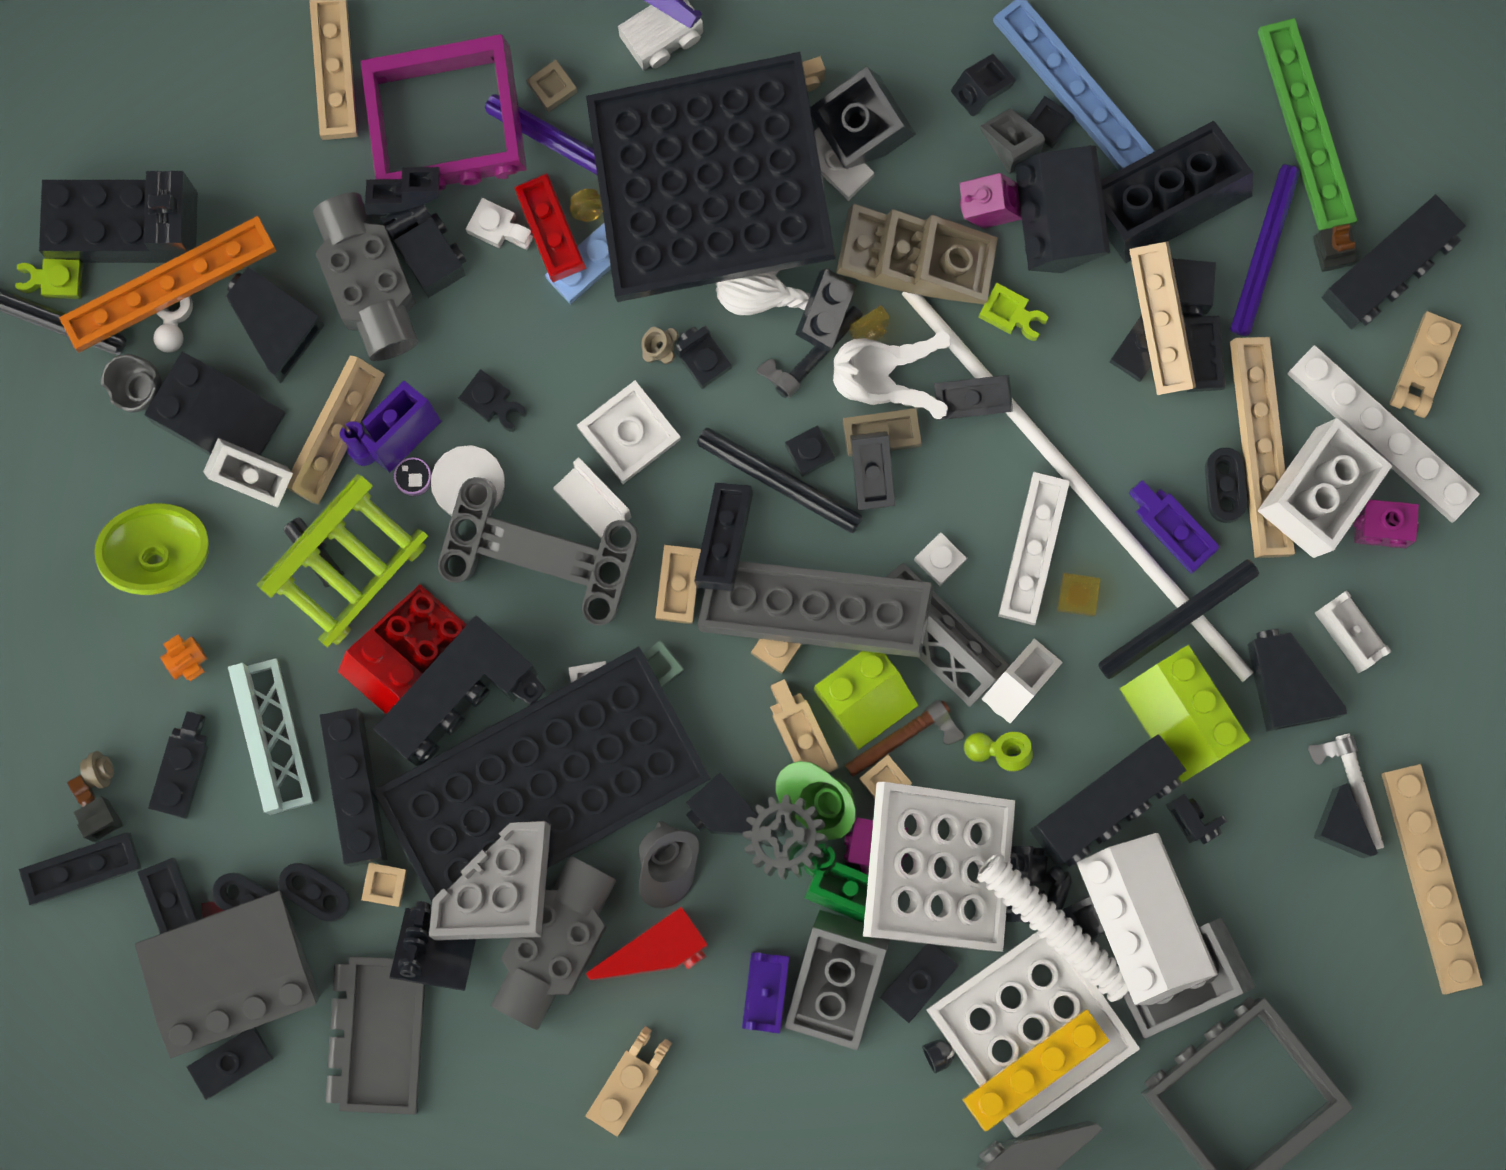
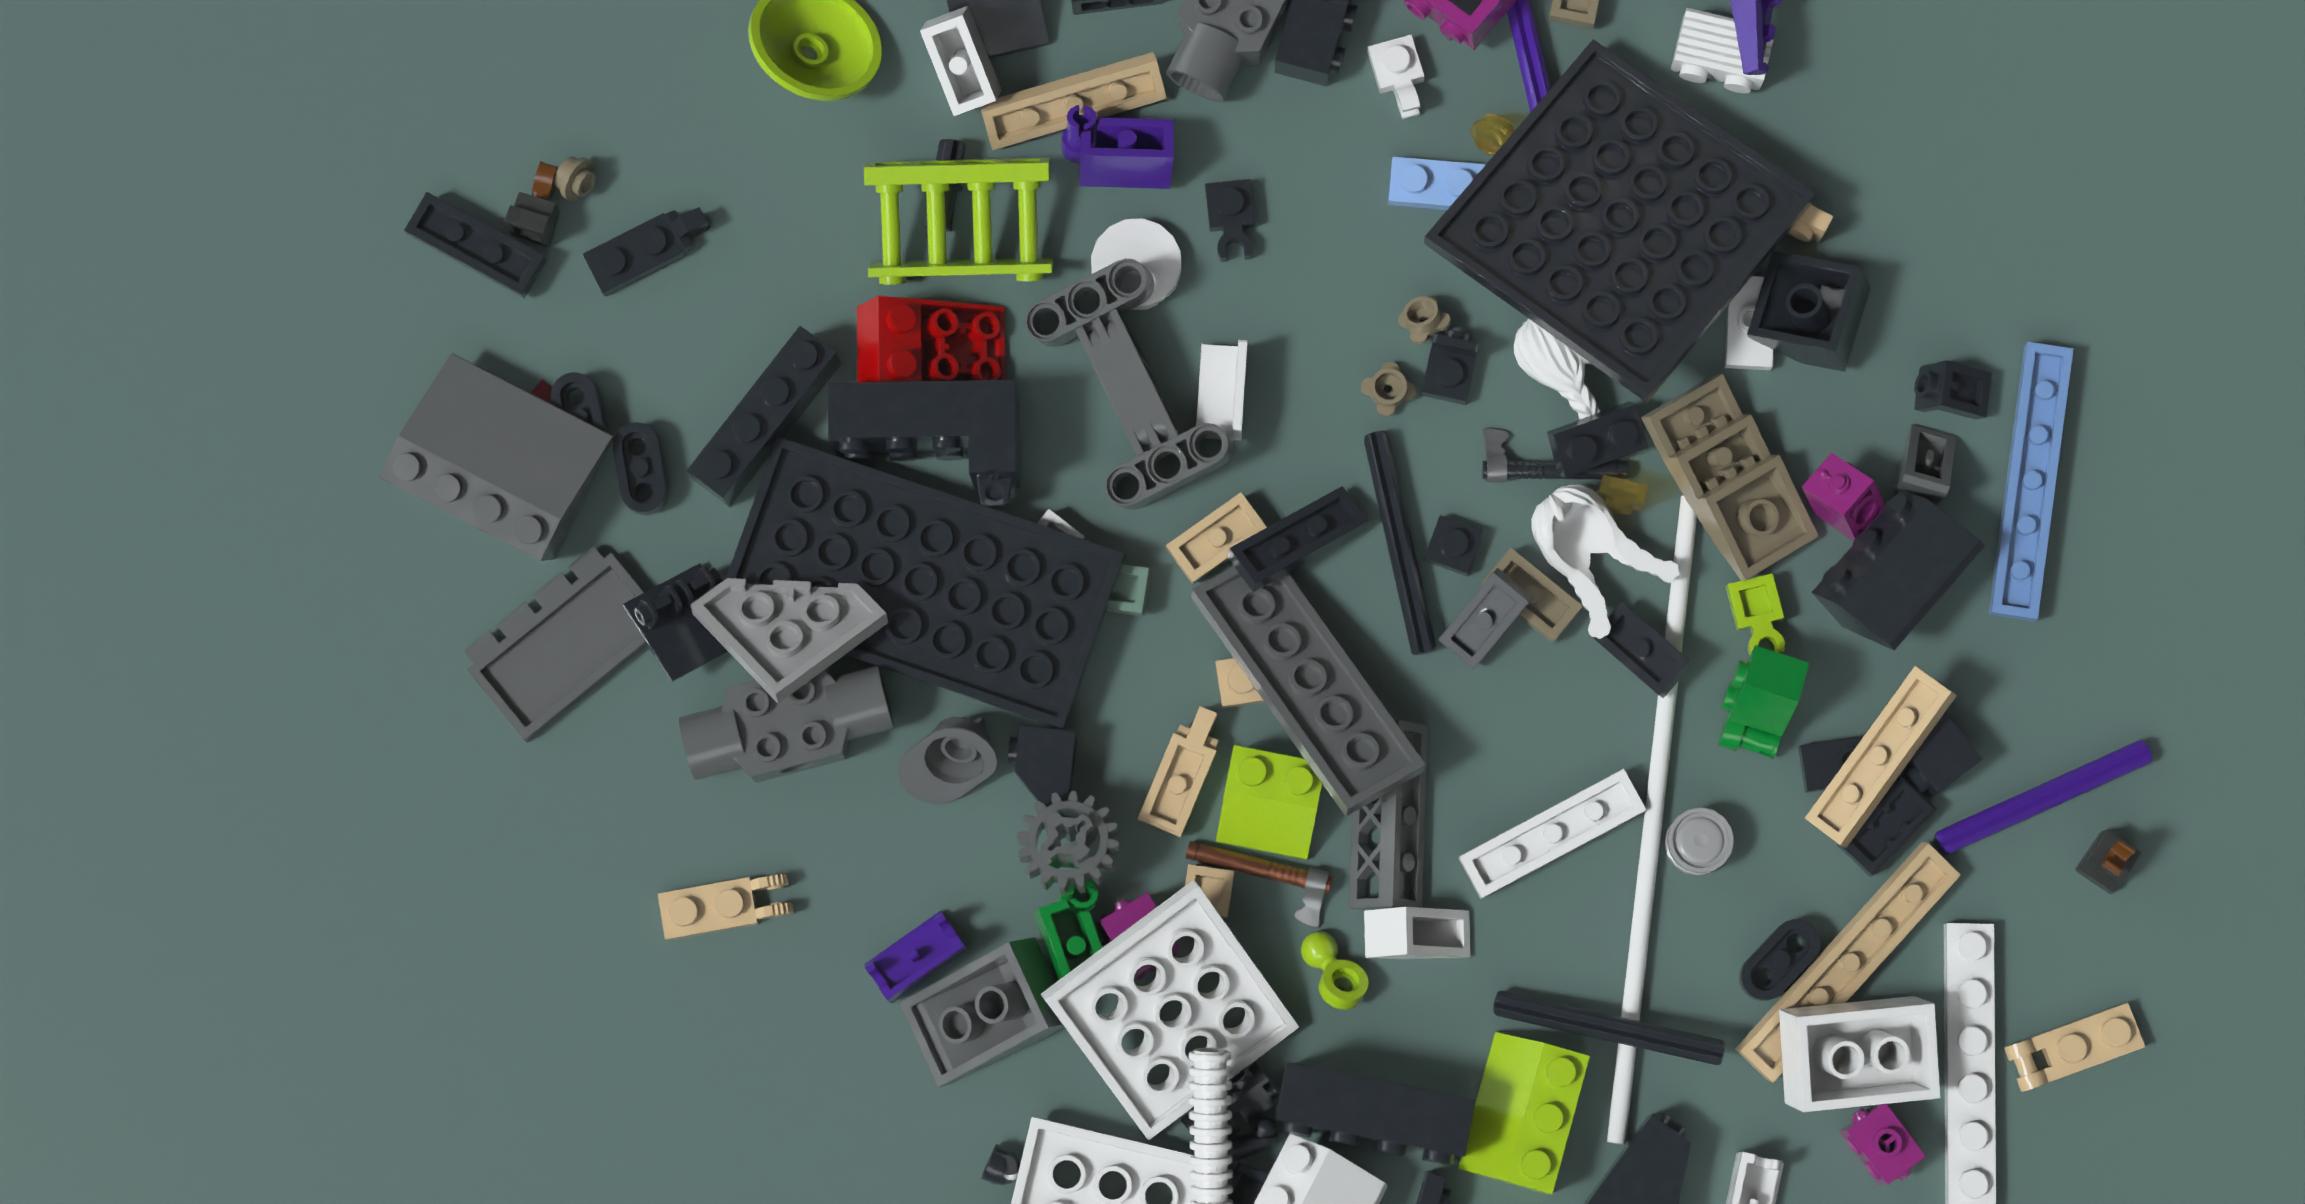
camera: 55 degrees right, 0 degrees up
black plate [137,858,198,934] -> none
orange gear [160,634,208,681] -> none
black plate [187,1027,274,1100] -> none
light aqua fence [228,658,314,815] -> none
tan plate [361,863,408,907] -> none
tile [394,457,432,496] -> none
red tile [514,173,587,283] -> none
white plate [577,380,681,484] -> none
red slope [586,906,709,981] -> none
bright green piece [776,761,856,840] -> none
black plate [880,944,959,1023] -> none
white plate [914,533,967,586] -> none
black tile [1027,96,1074,148] -> none
clear yellow plate [1057,573,1101,617] -> none
black slope [1101,121,1253,263] -> none
dark purple hinge [1128,480,1220,574] -> none
bright green plate [1258,18,1357,231] -> none
black brick [1321,194,1466,330] -> none
none -> dark tan plate [1361,362,1416,417]
none -> light grey wheel [1664,807,1734,876]
none -> green hinge [1718,645,1809,760]

